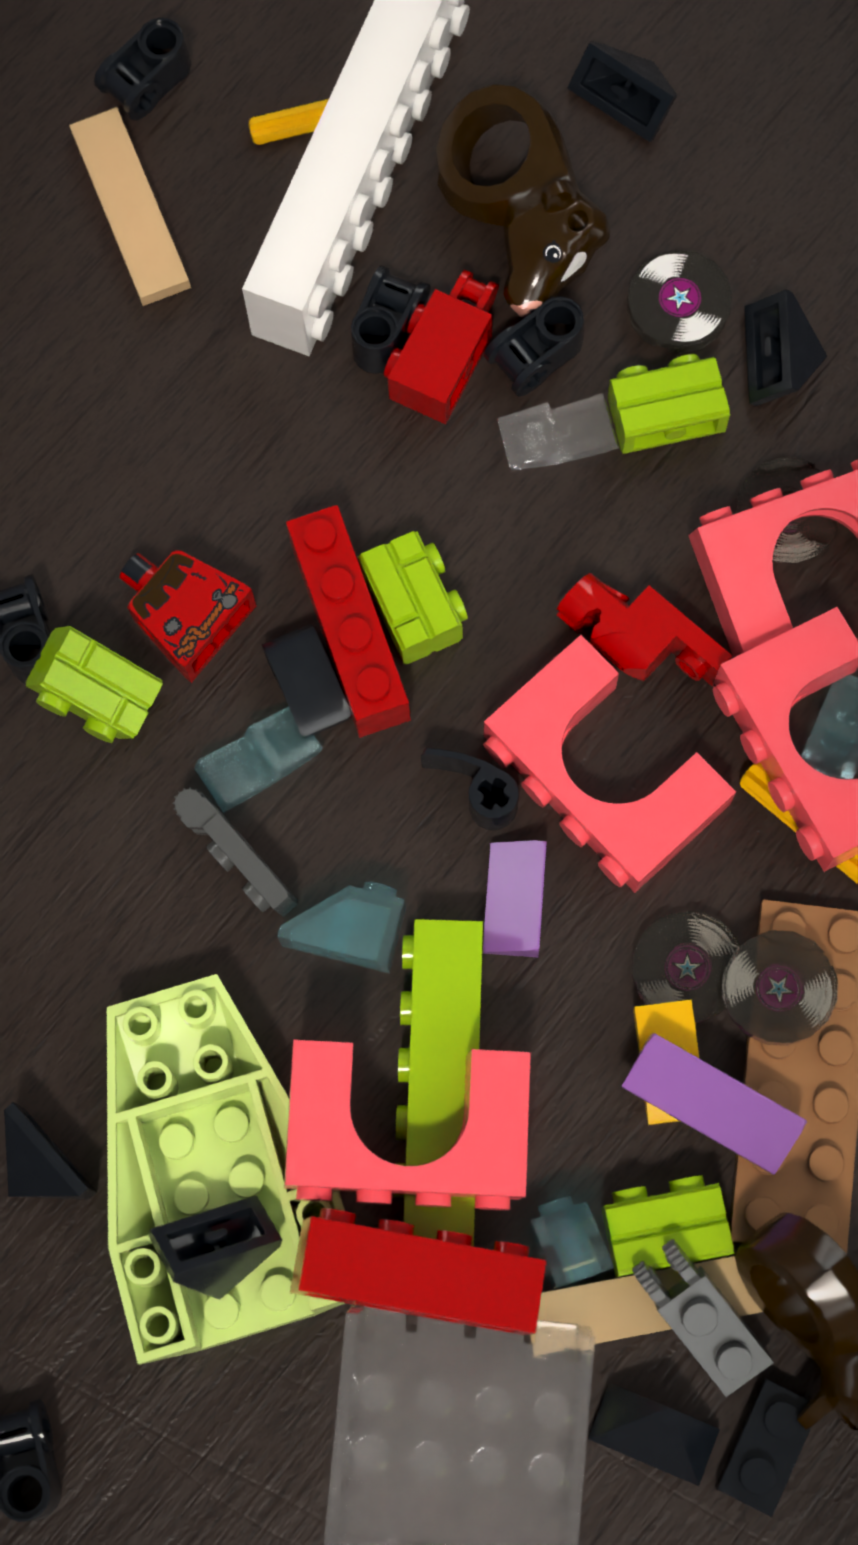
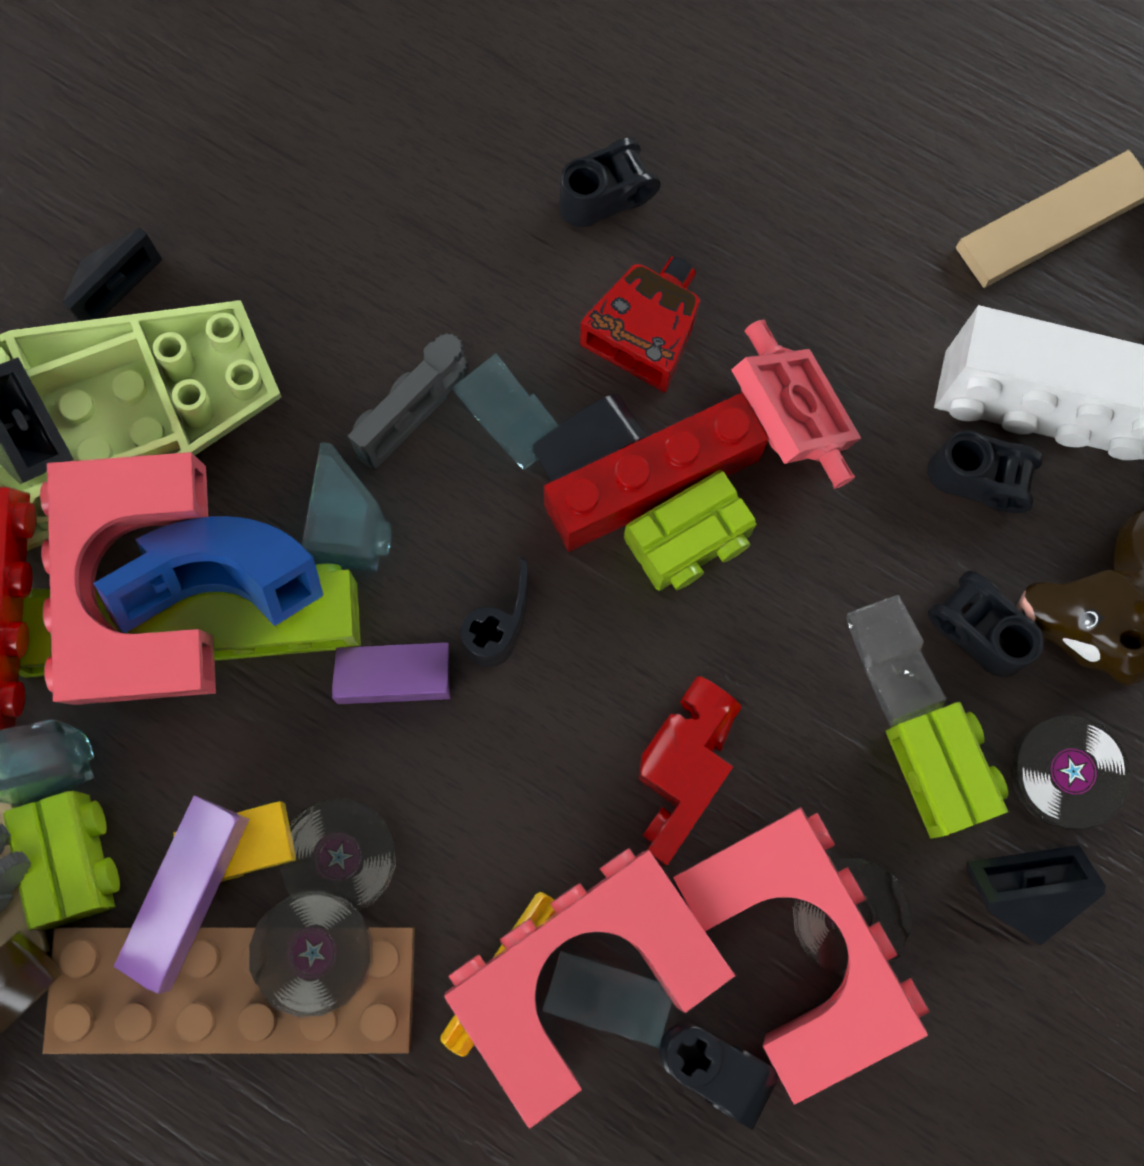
camera: 75 degrees right, 0 degrees up
lime brick [25,626,163,743] -> none
red brick [384,270,499,425] -> none
coral arch [483,635,736,893] -> none
none -> blue arch [94,516,324,634]
none -> coral plate [731,319,862,489]

